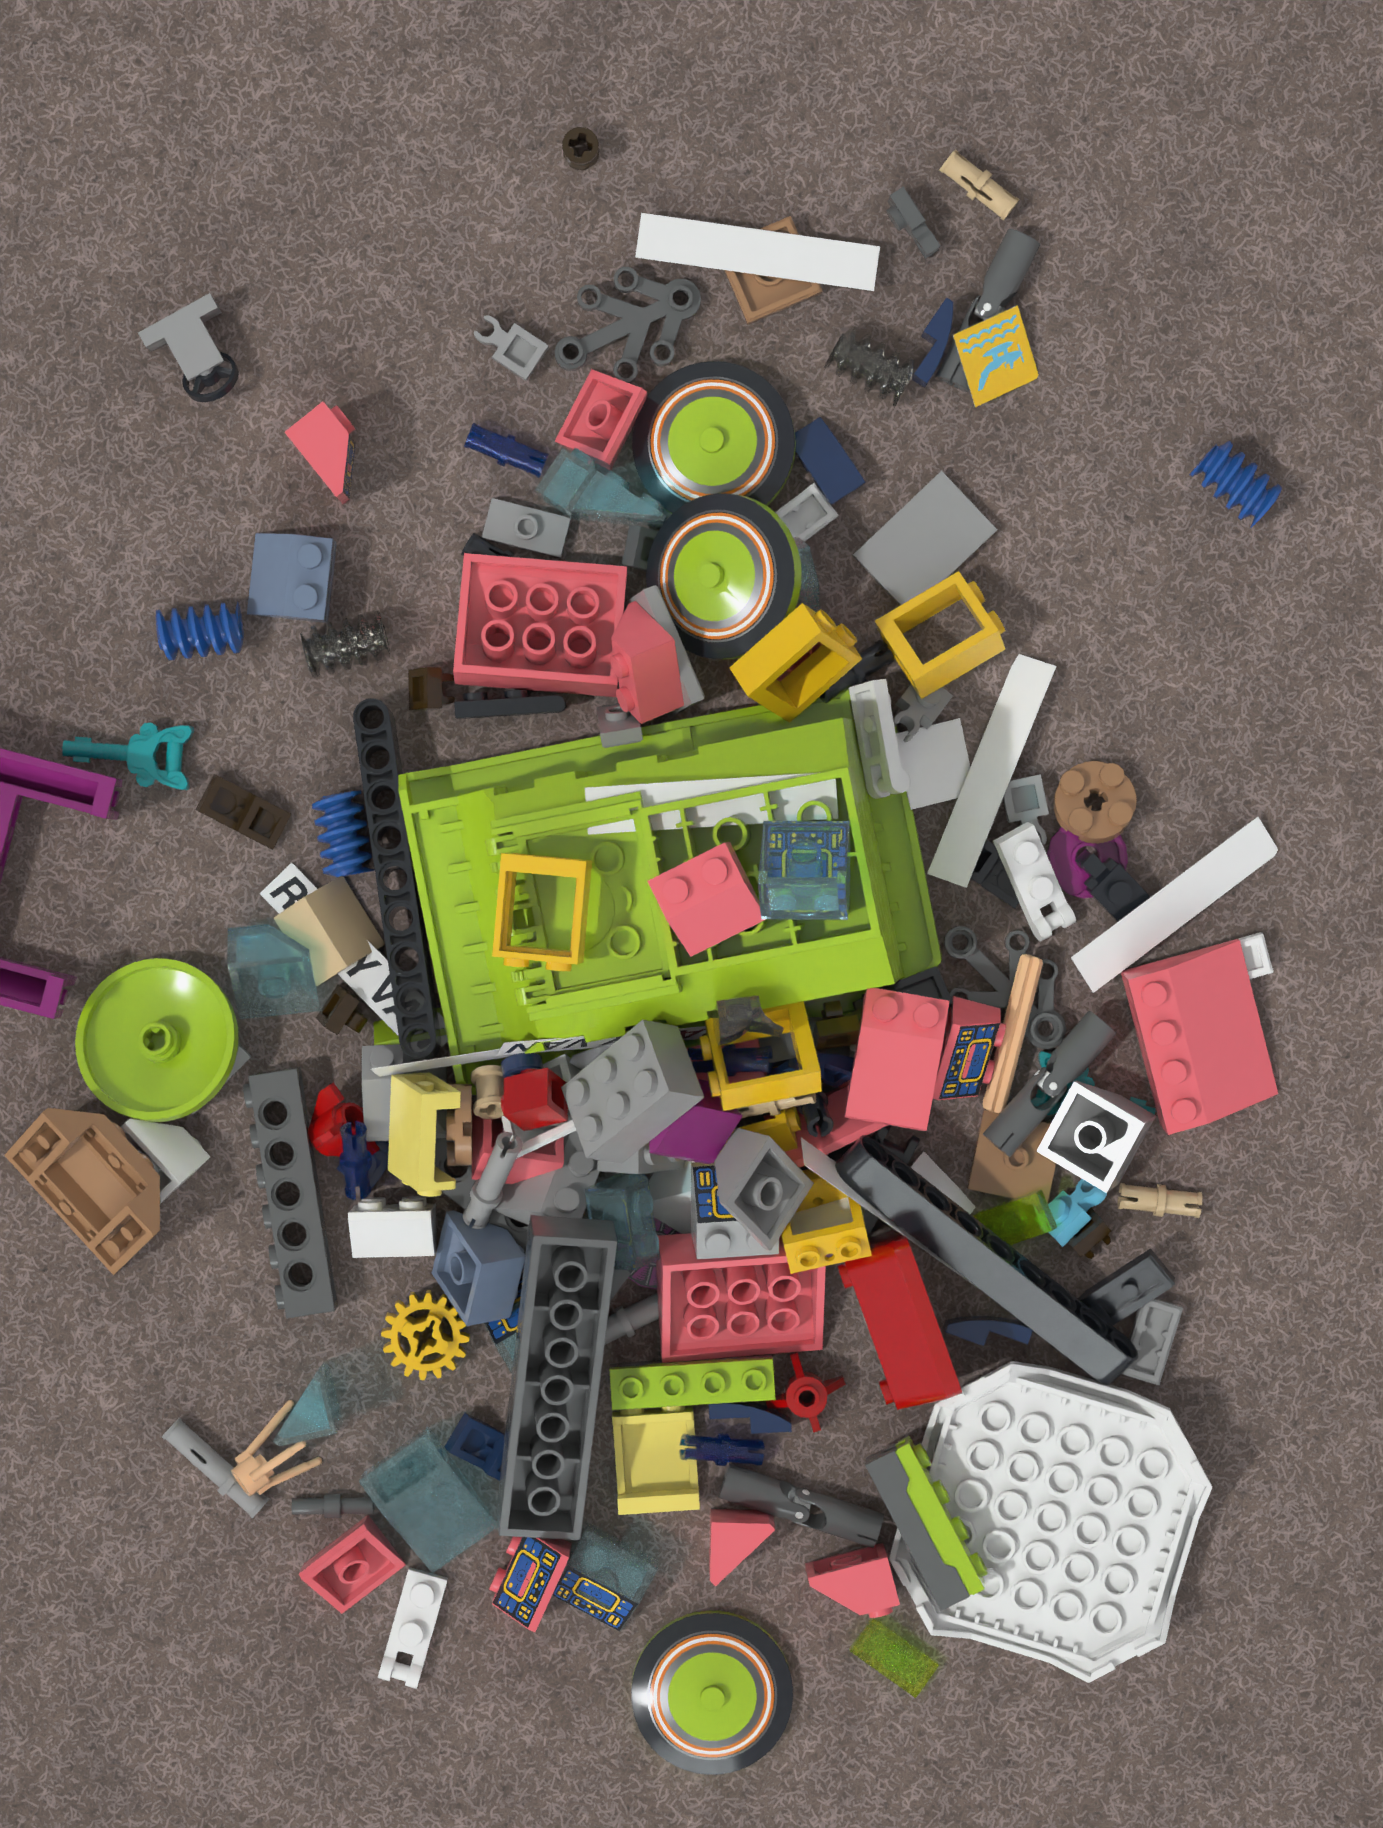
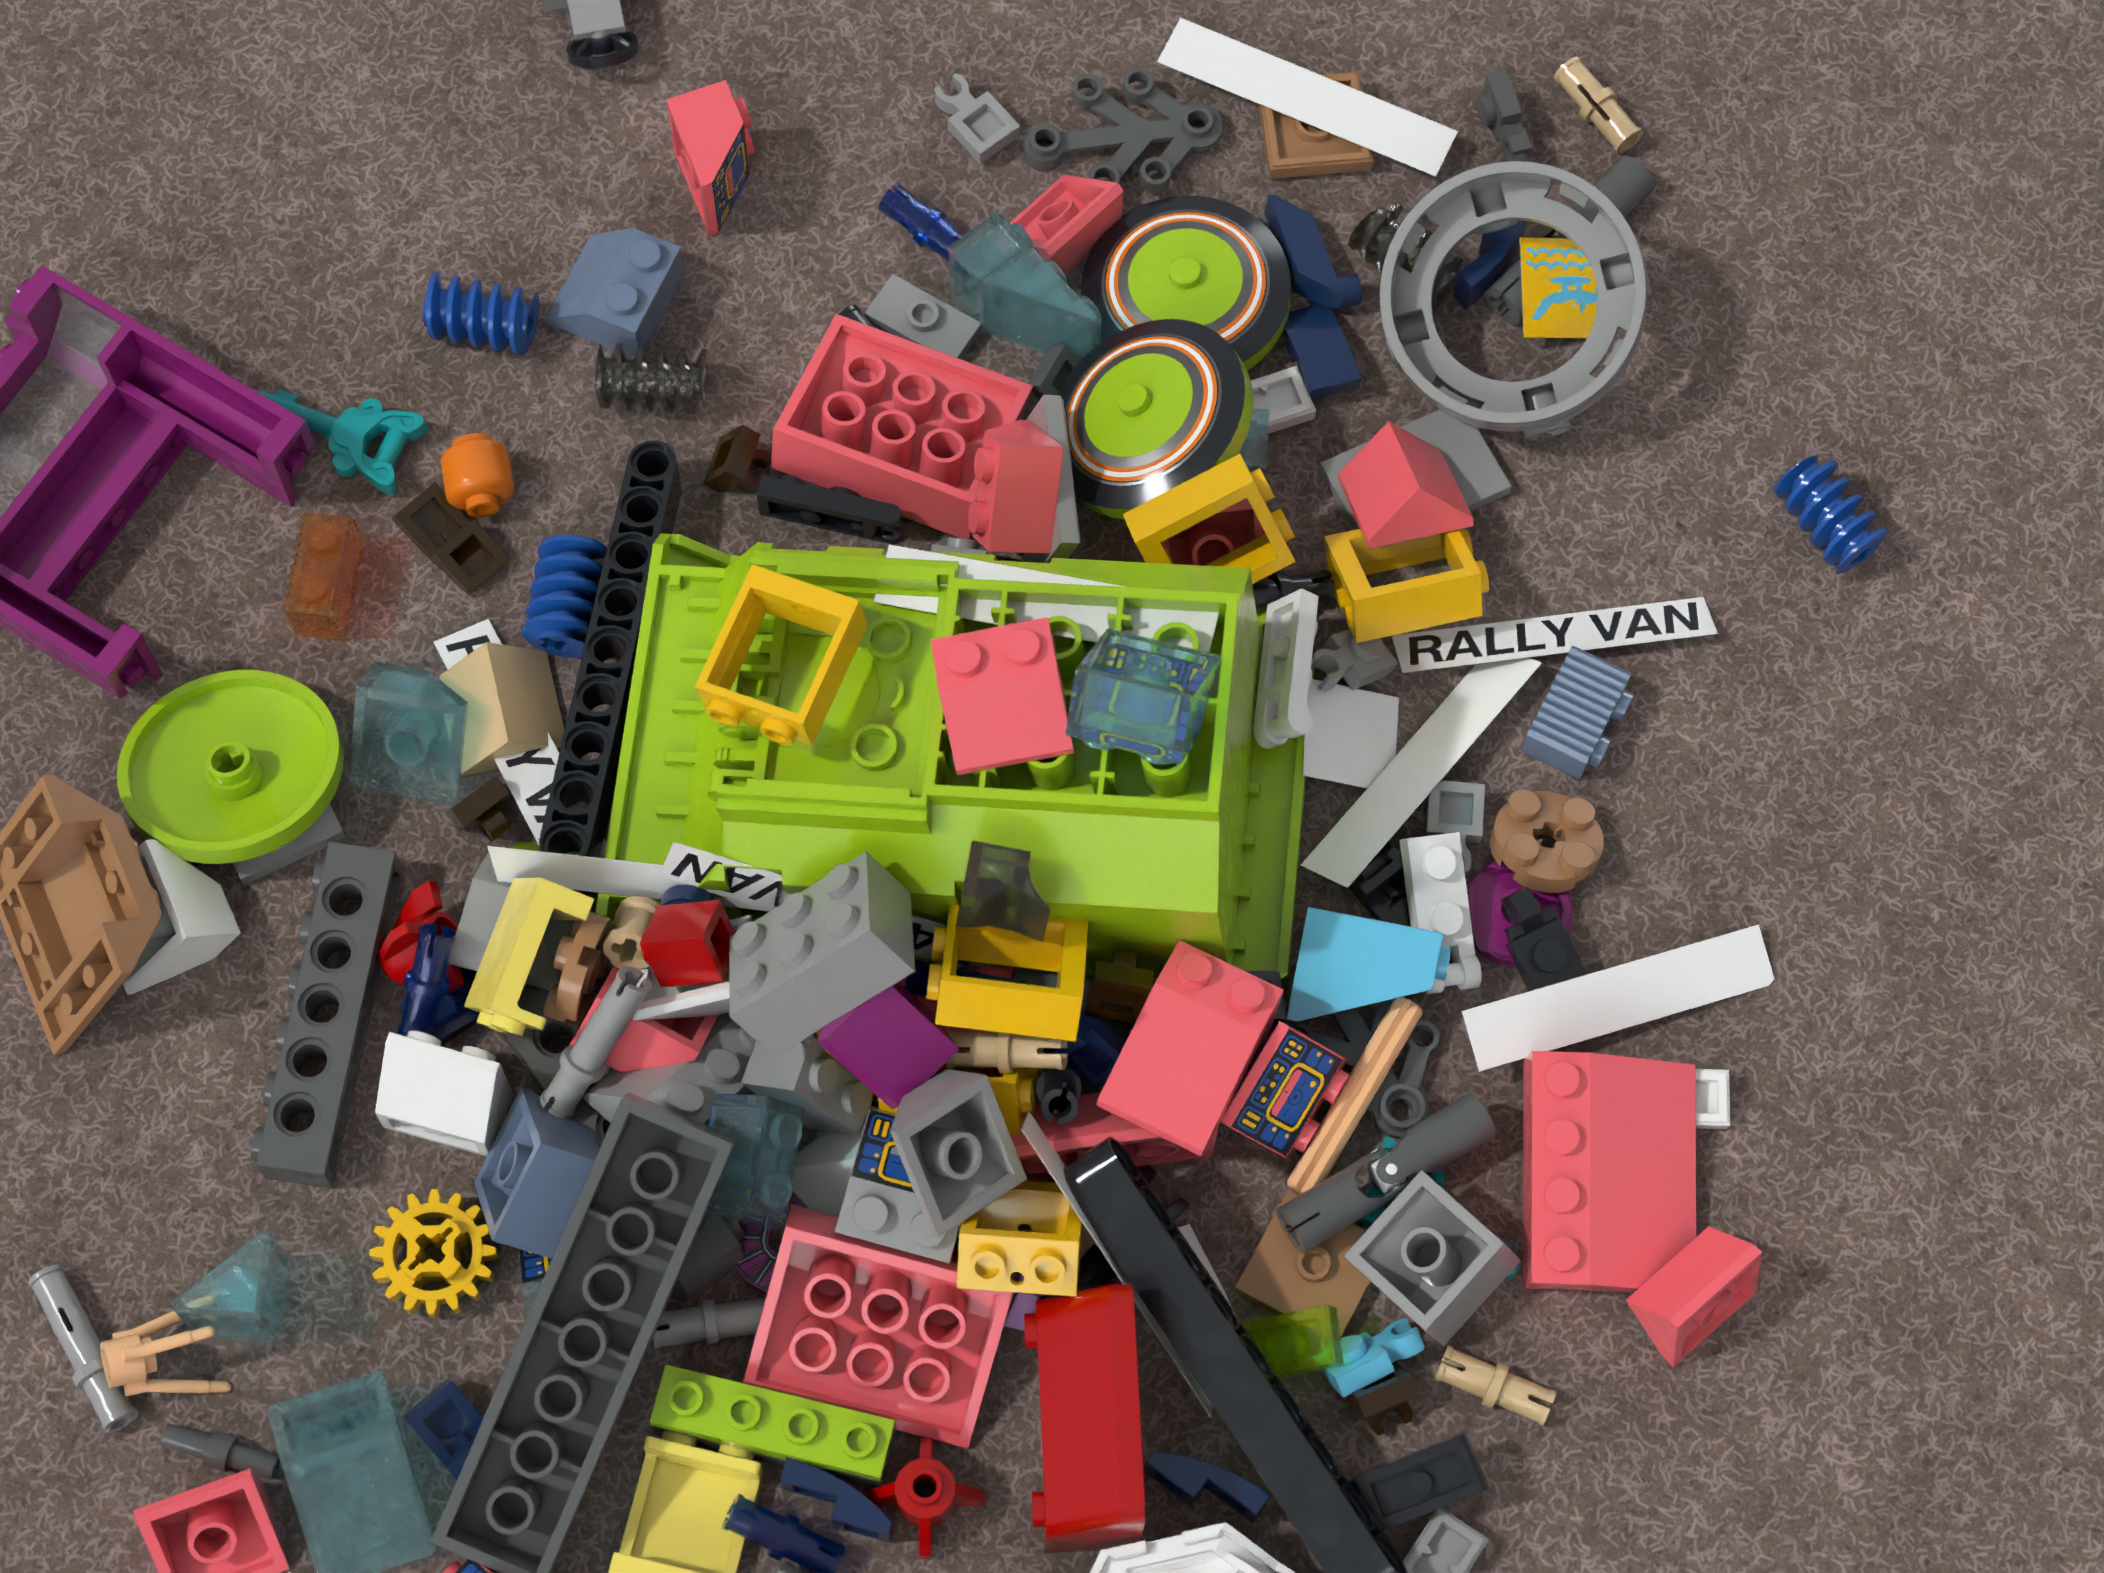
camera: 15 degrees right, 20 degrees down
none -> clear orange brick [281,512,364,641]
none -> orange head [440,433,515,517]
none -> dark blue piece [1264,195,1362,309]
none -> medium azure slope [1287,907,1451,1021]
none -> coral slope [1338,421,1473,549]
none -> light grey piece [1380,161,1652,441]
none -> white sticker [1392,597,1718,673]
none -> sand blue brick [1521,645,1634,780]
none -> coral slope [1626,1226,1762,1367]

